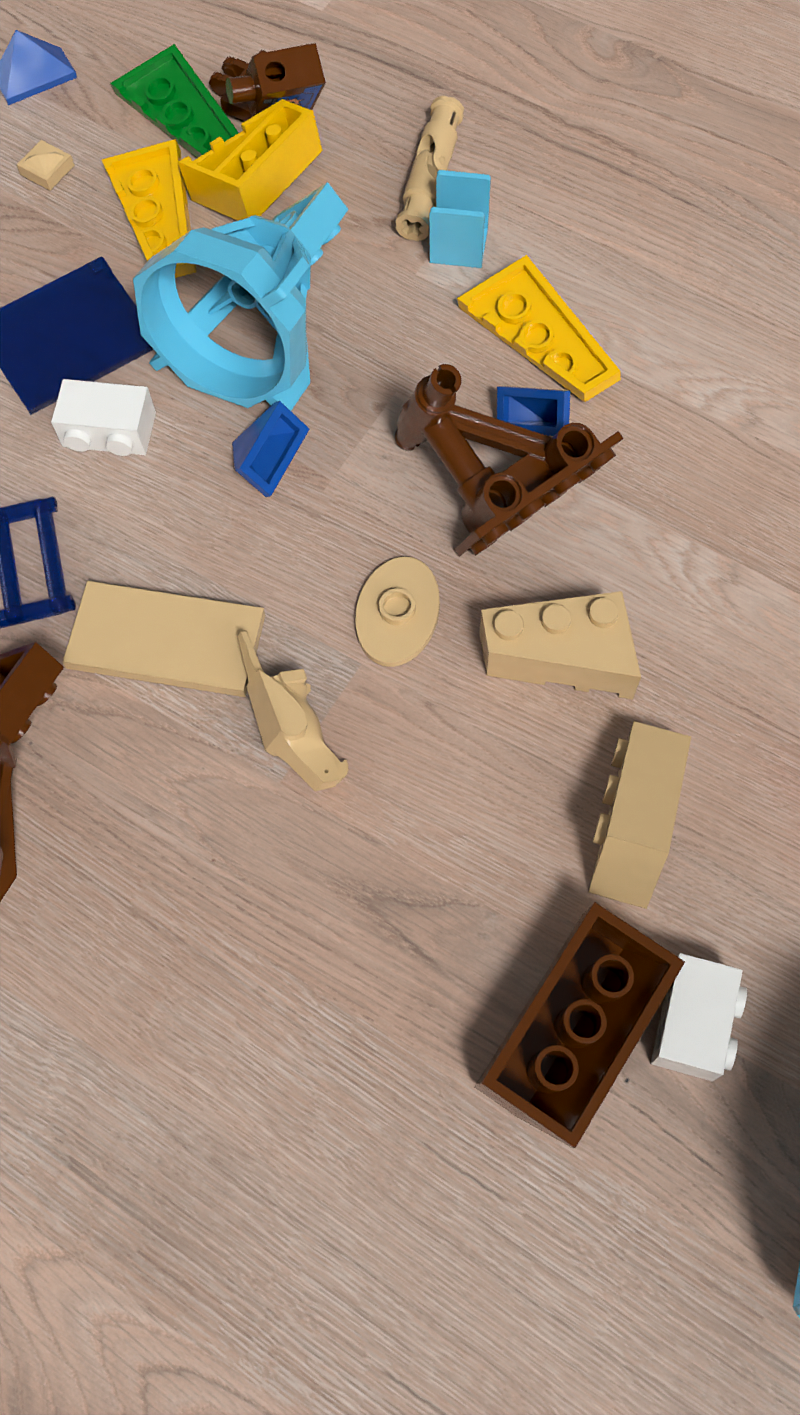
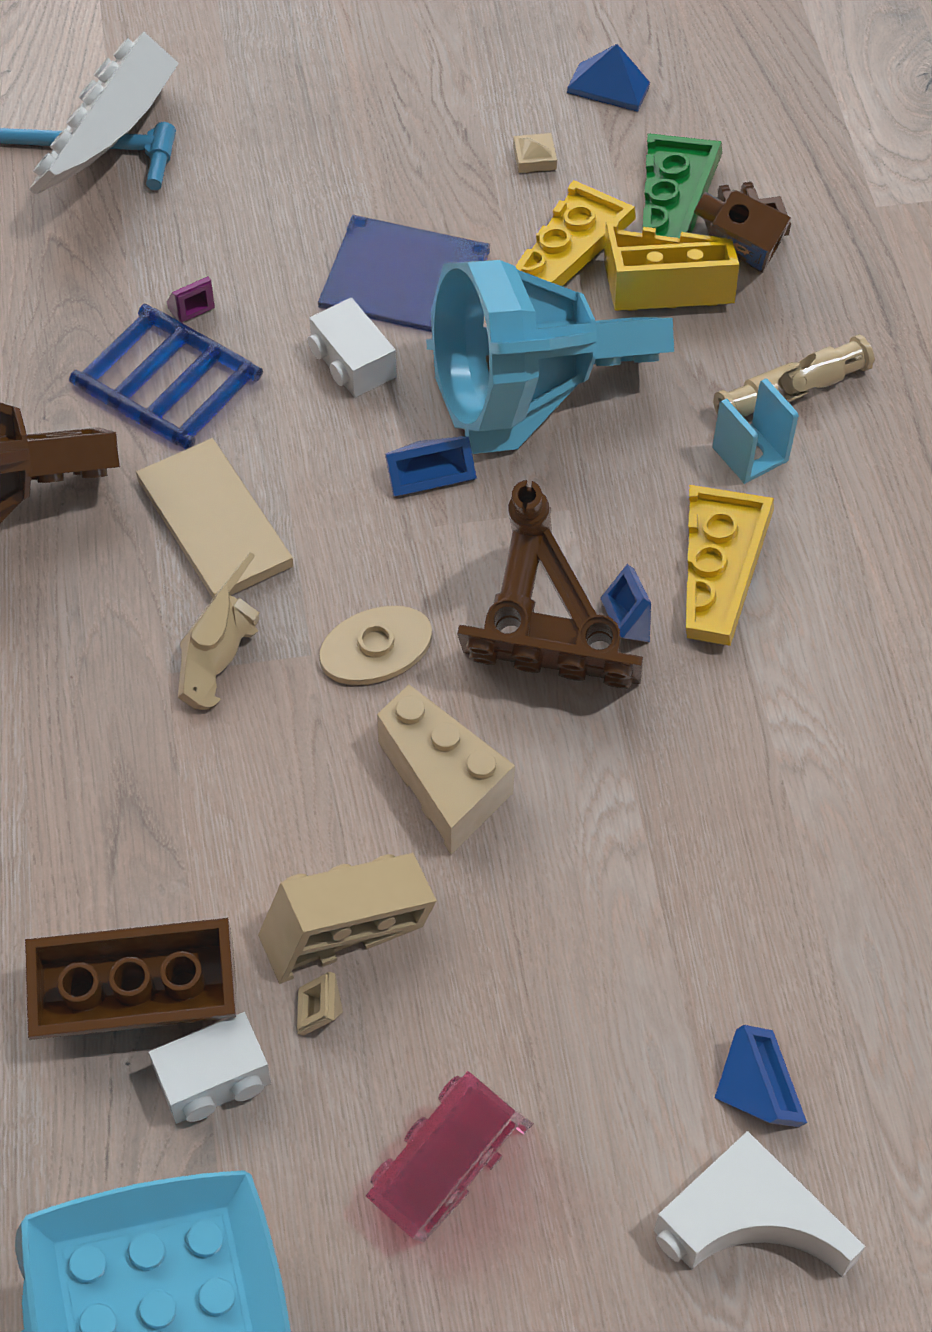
camera: 45 degrees right, 10 degrees down
none -> tan slope [297,972,343,1036]

